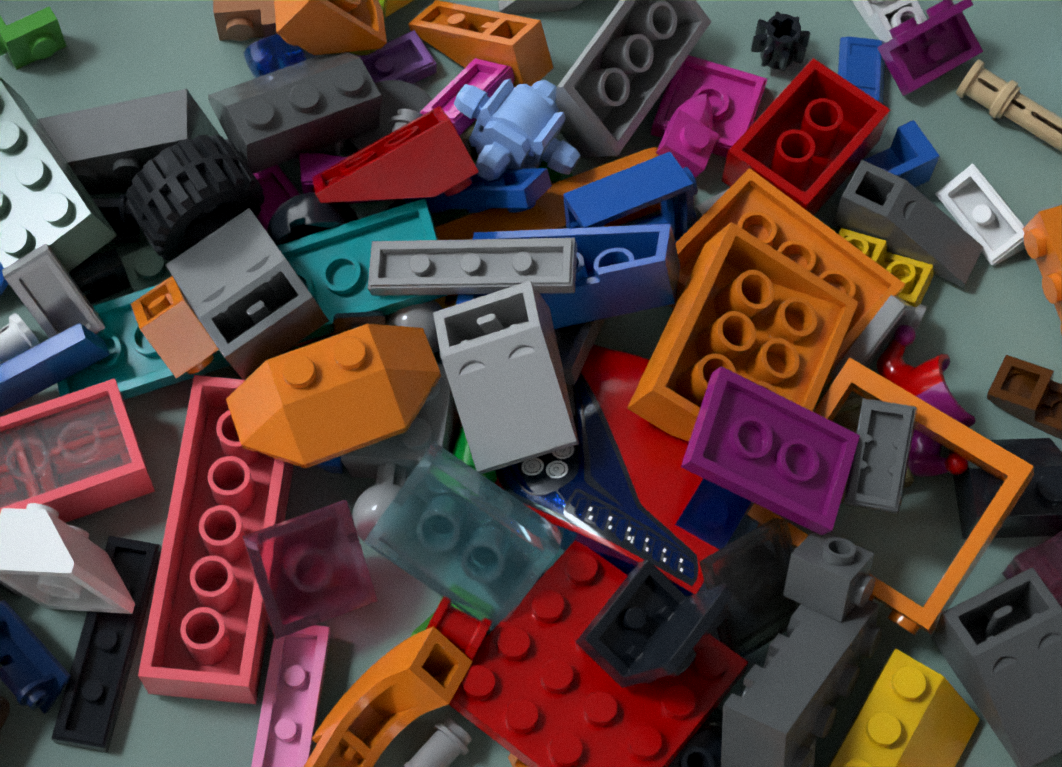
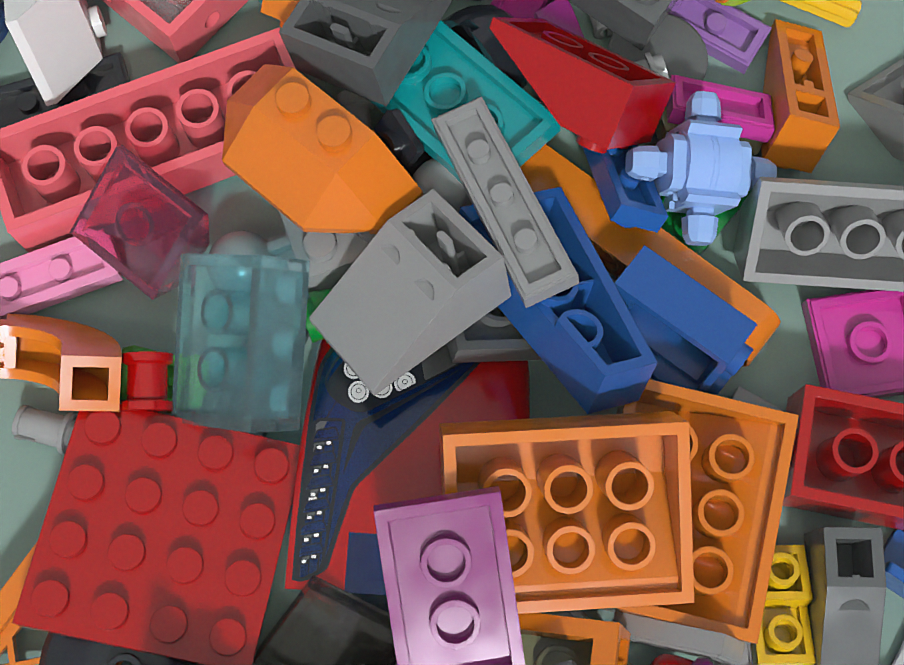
camera: 65 degrees right, 10 degrees up
black bracket [576,559,733,688] -> none
dark pink plate [656,94,719,178] -> none

